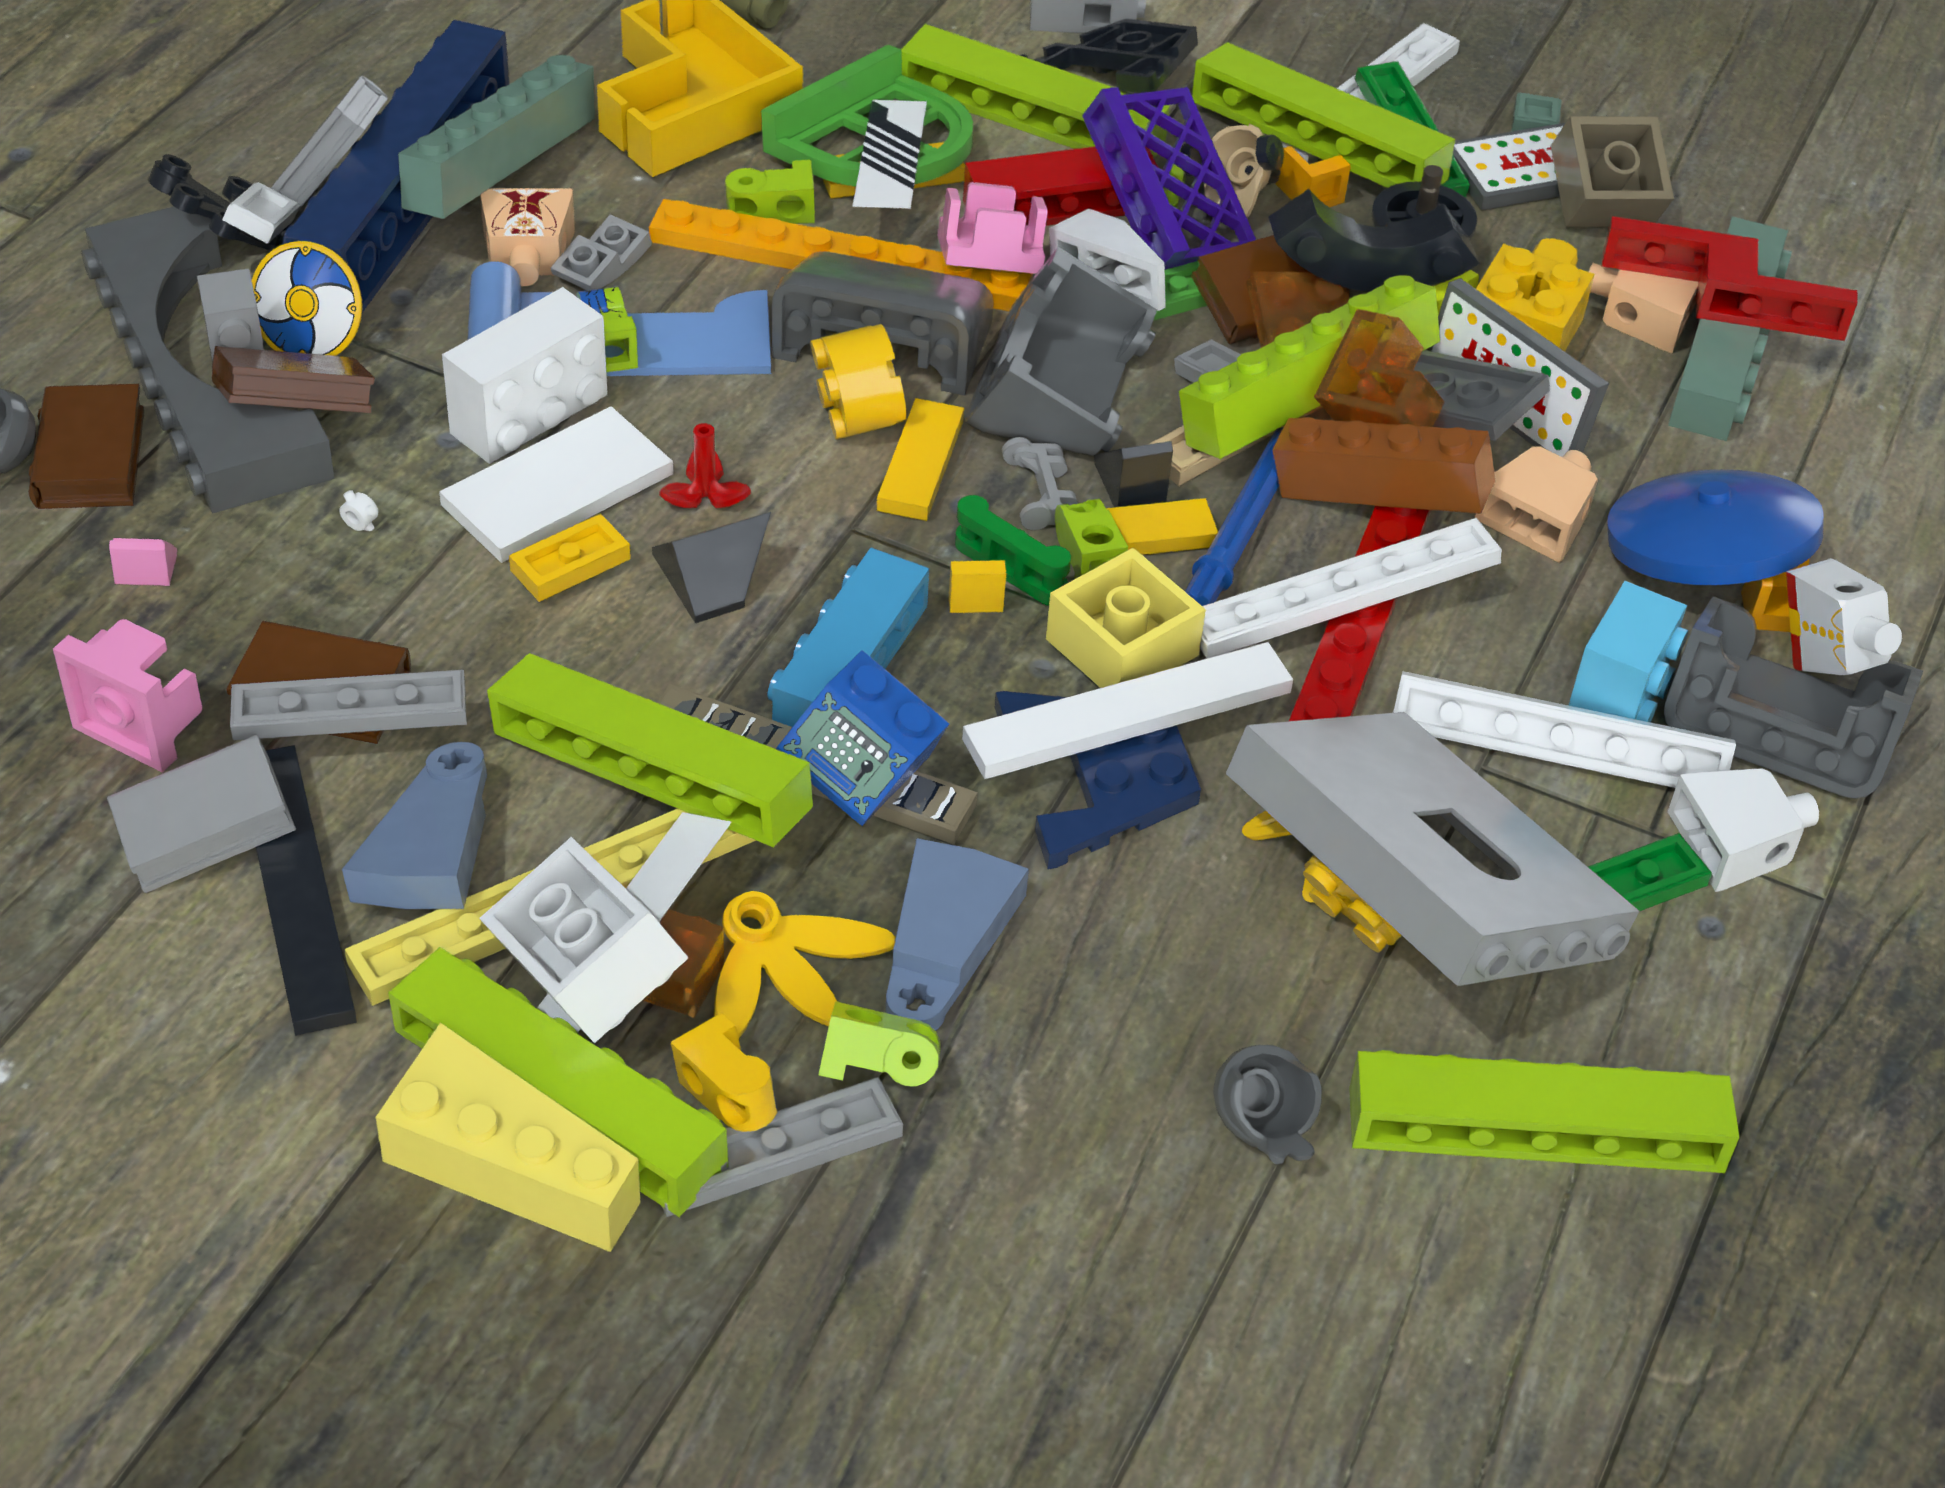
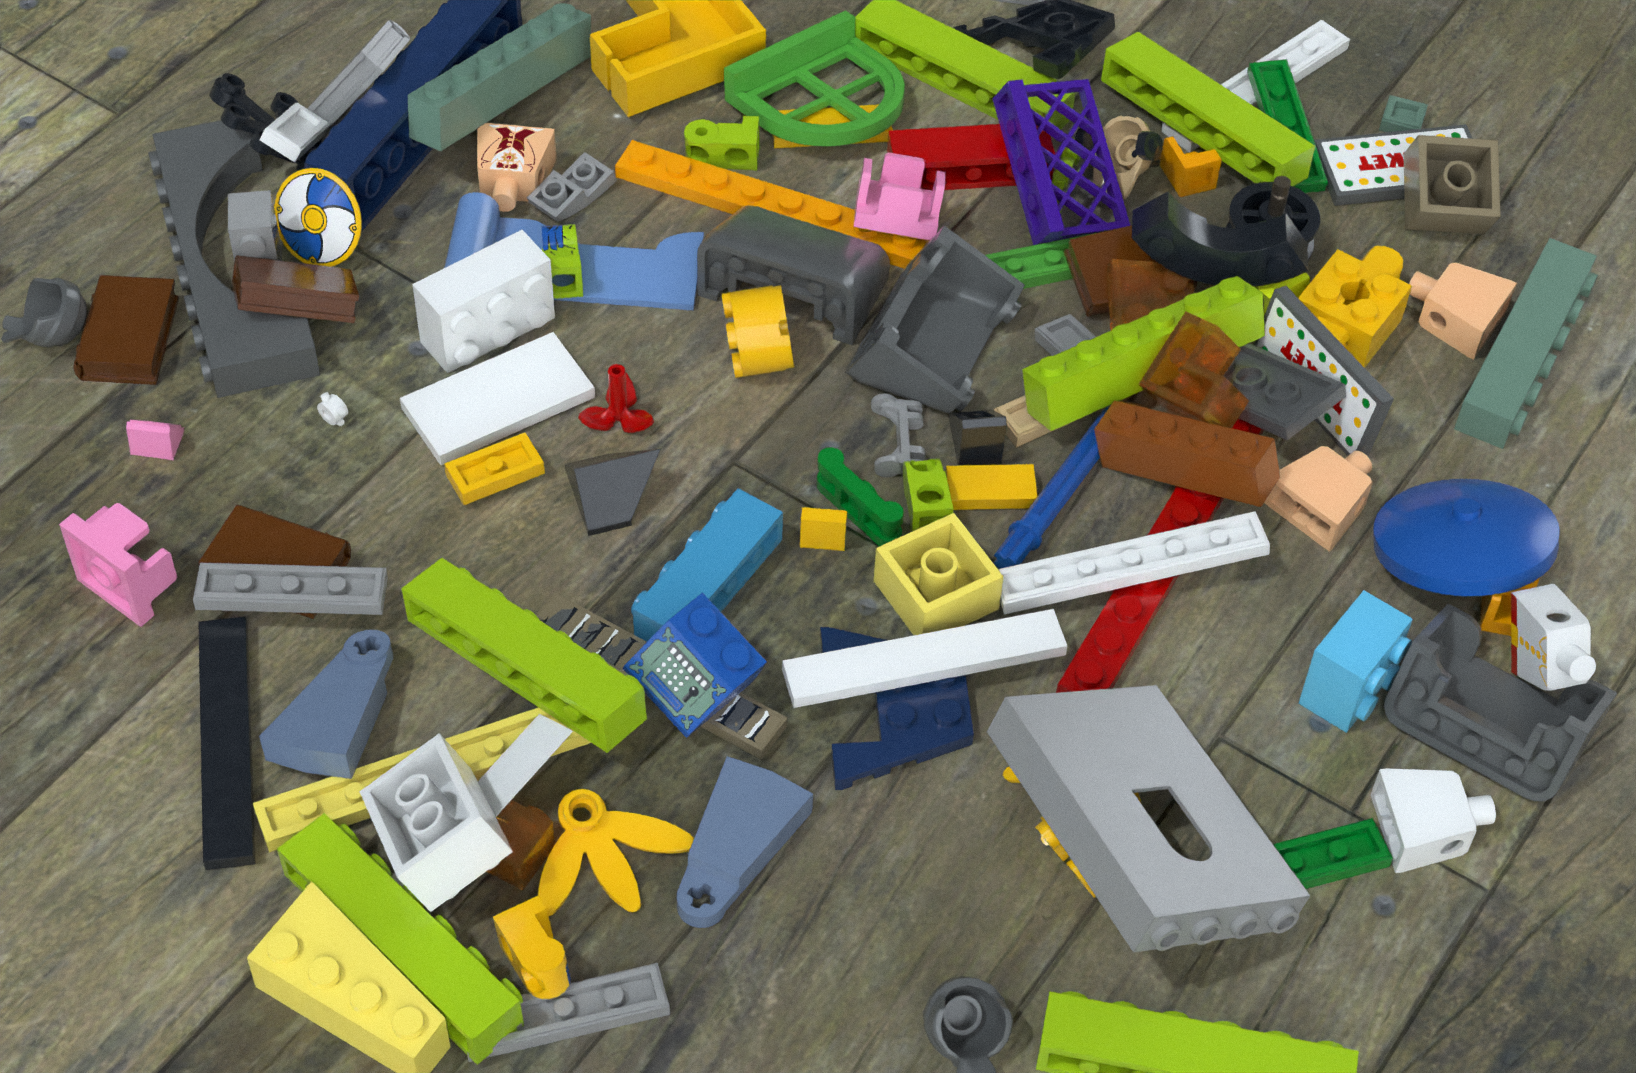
camera: 10 degrees right, 5 degrees up
light grey piece [107,735,296,893] -> none
lime leg [818,1001,941,1086] -> none
white sticker [853,100,927,209] -> none
yellow tile [877,398,964,521] -> none
white slope [1049,209,1166,311] -> none
white tile [1393,671,1736,788] -> none
red bracket [1601,216,1858,341] -> none

